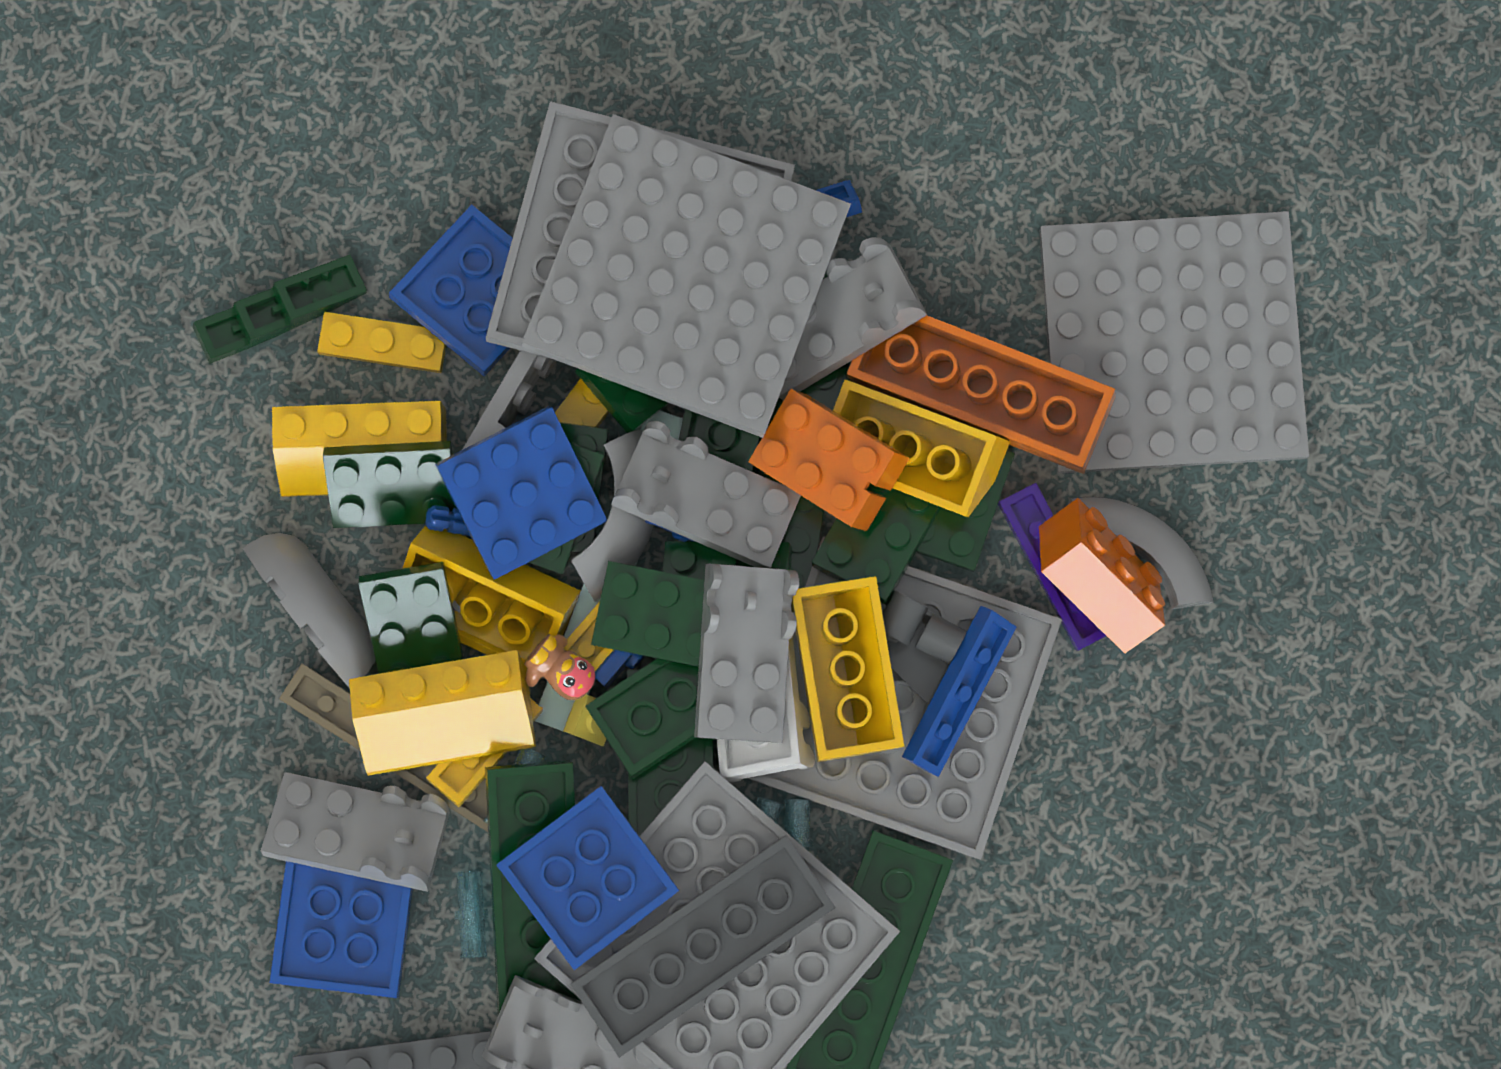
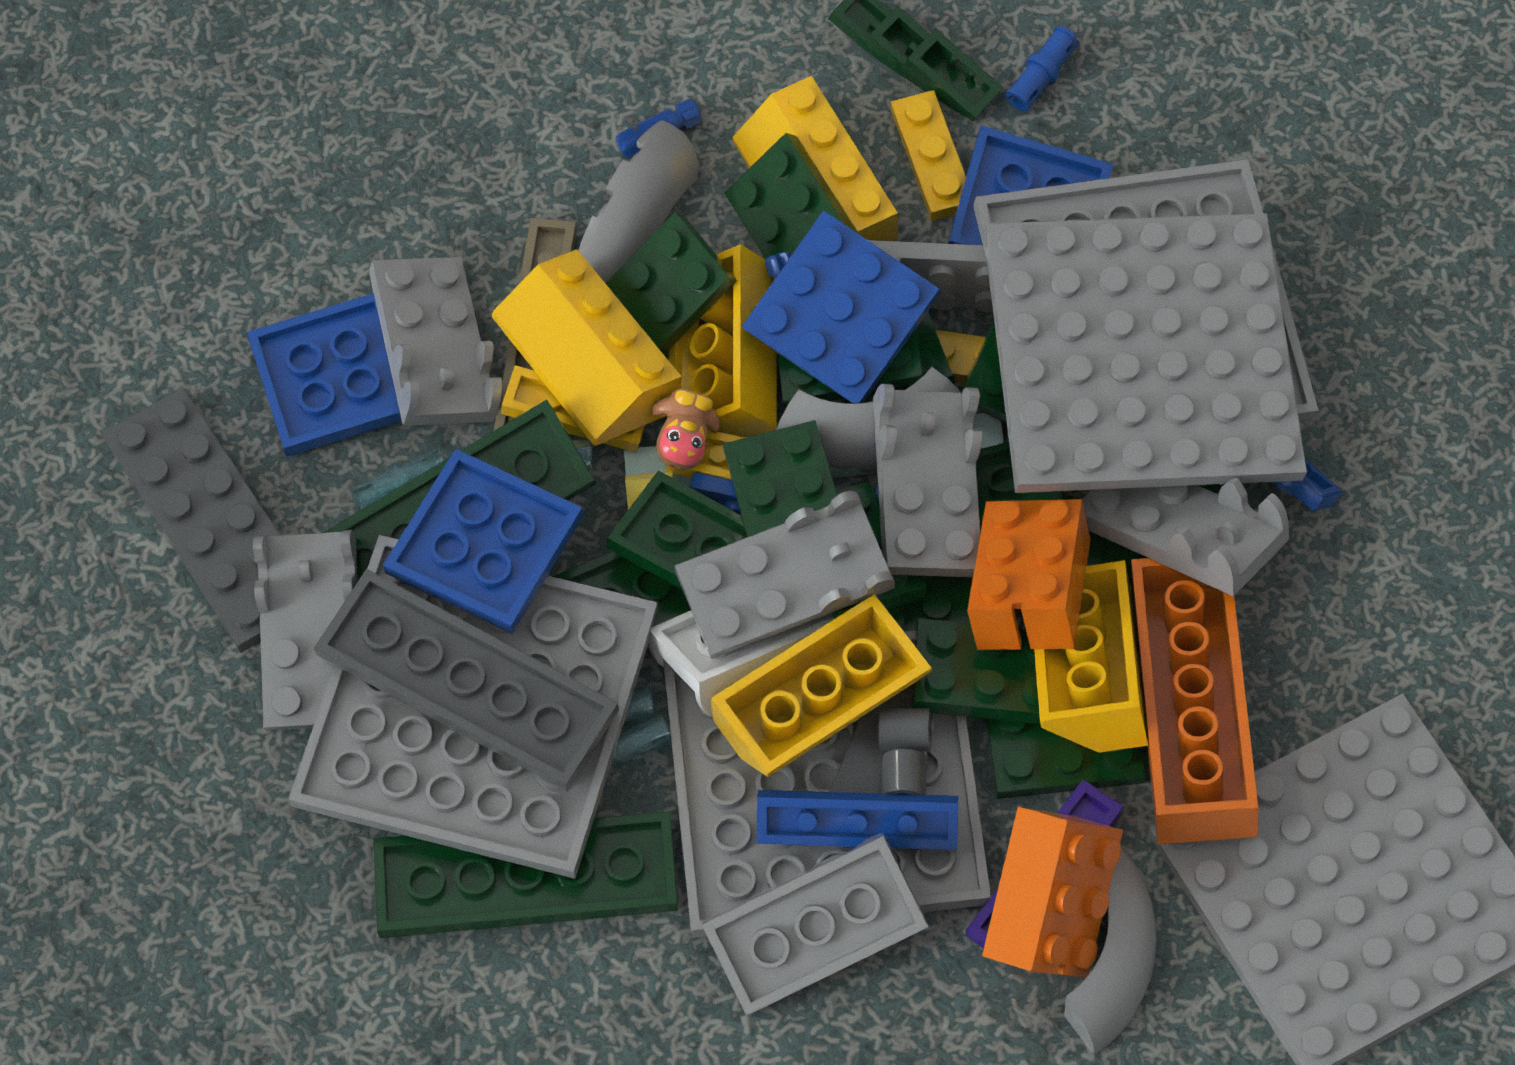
camera: 65 degrees right, 20 degrees down
none -> blue axle [616,99,702,158]
none -> light grey hinge [702,833,929,1016]
none -> blue pin [1005,26,1080,112]

